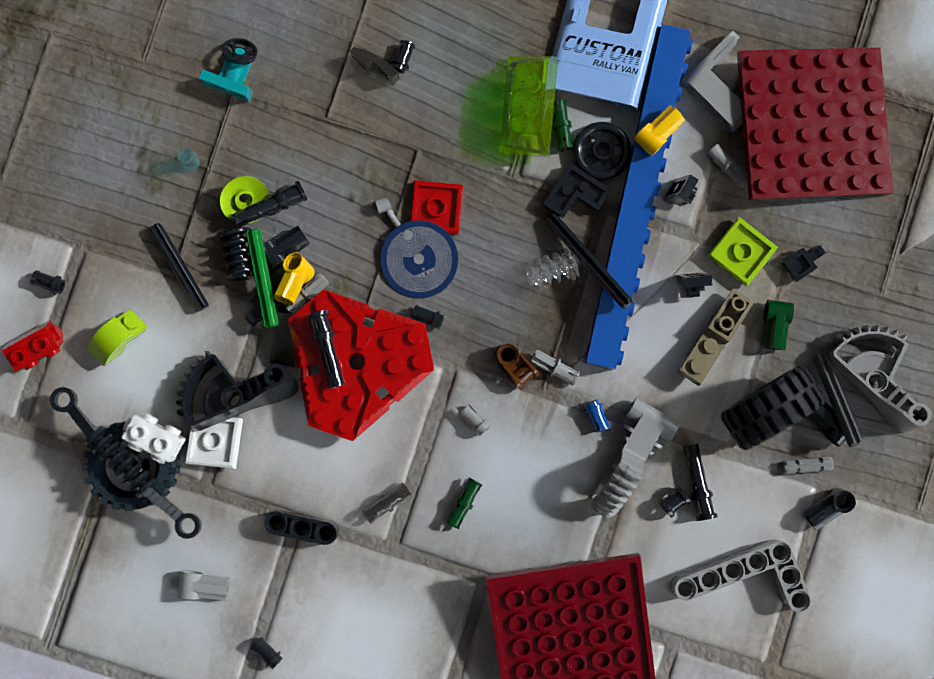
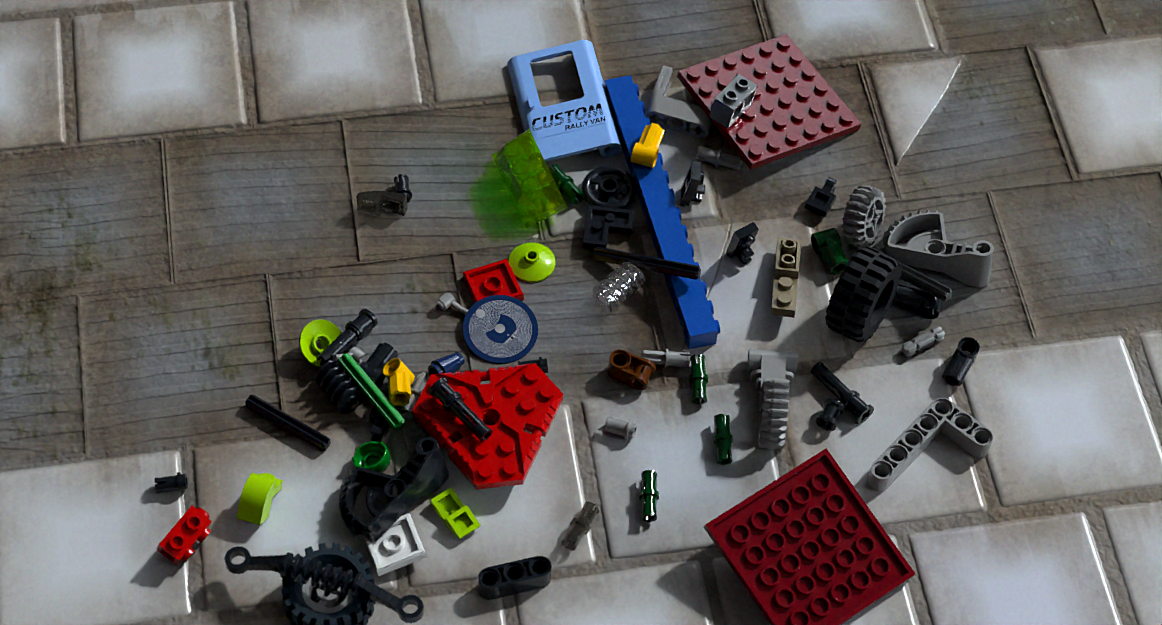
camera: 25 degrees left, 30 degrees down
white brick [122,413,186,464] -> none
clear light blue pin [177,148,200,171] -> none
teal piece [199,38,257,102] -> none
blue pin [584,399,610,433] -> none
lime plate [707,217,778,287] -> none
none -> light grey hand [333,347,366,365]
none -> green hair [352,441,390,473]
none -> dark blue cone [428,352,465,375]
none -> lime slope [429,487,481,540]
none -> lime dish [508,243,555,283]
none -> dark green pin [689,354,708,404]
none -> dark grey brick [709,74,758,128]
none -> dark green pin [713,414,733,465]
none -> light grey gear [841,185,886,248]

